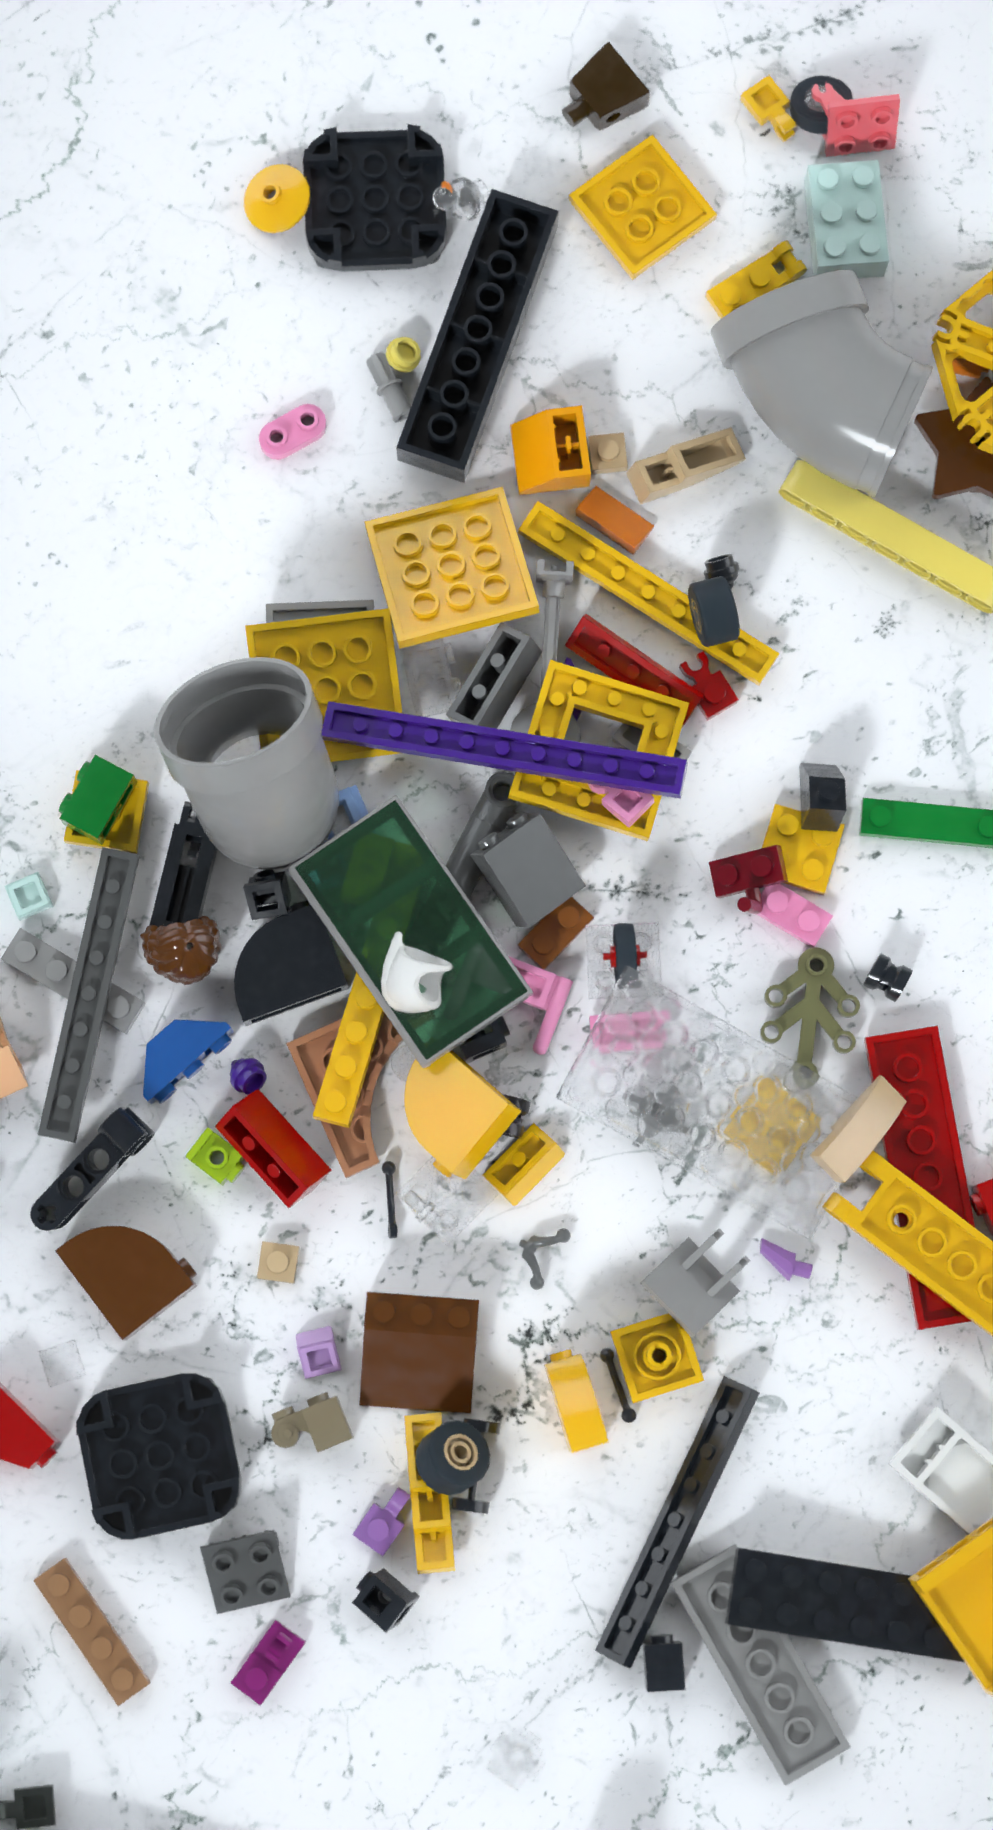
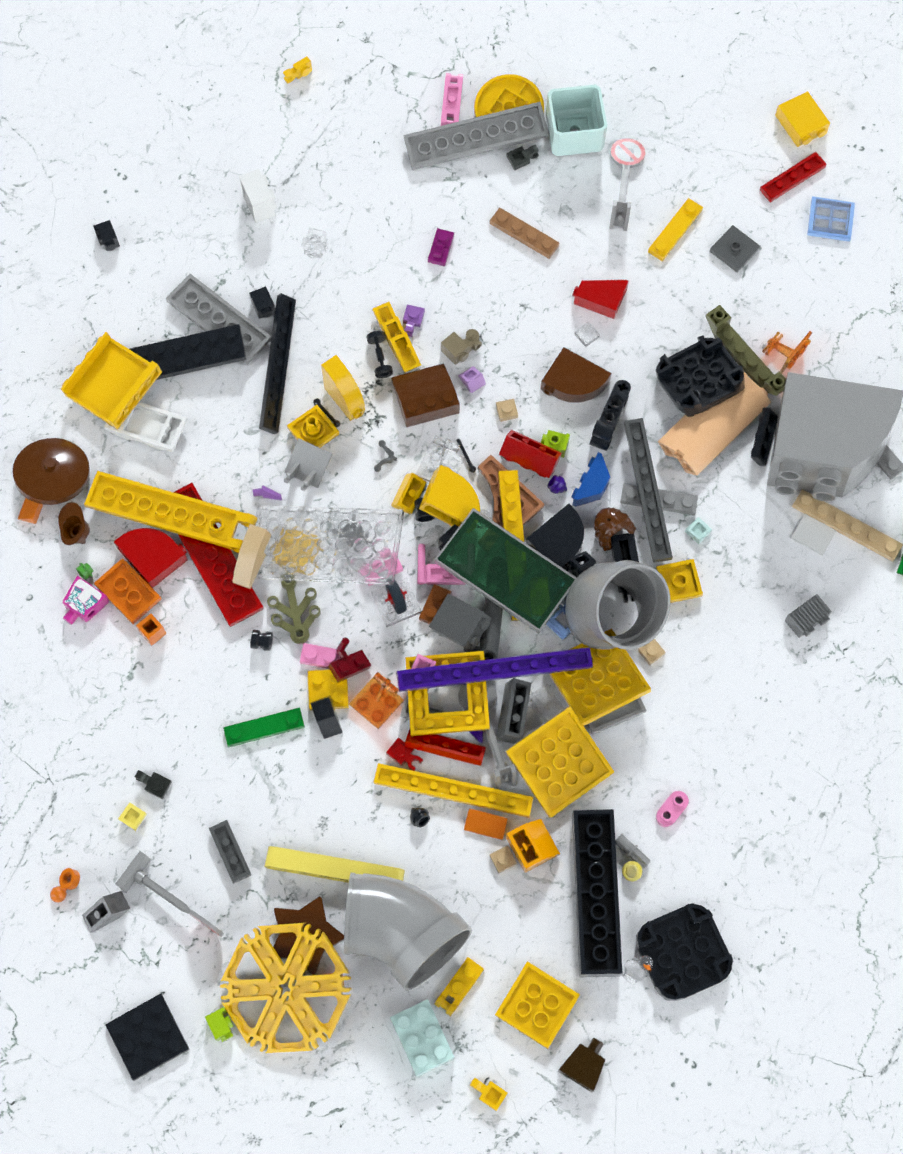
camera: 160 degrees right, 10 degrees down
green brick [59,755,137,845] -> none
black plate [76,1373,242,1540] -> none
dark grey hinge [200,1530,291,1614] -> none
yellow dish [244,164,310,233] -> none
black brick [352,1568,420,1632] -> none
white piece [381,932,453,1013] -> none
black wheel [415,1420,490,1495] -> none
tan slope [626,428,746,505] -> none
black wheel [688,576,740,647] -> none
coral plate [790,76,900,157] -> none
none -> clear orange plate [349,672,404,730]

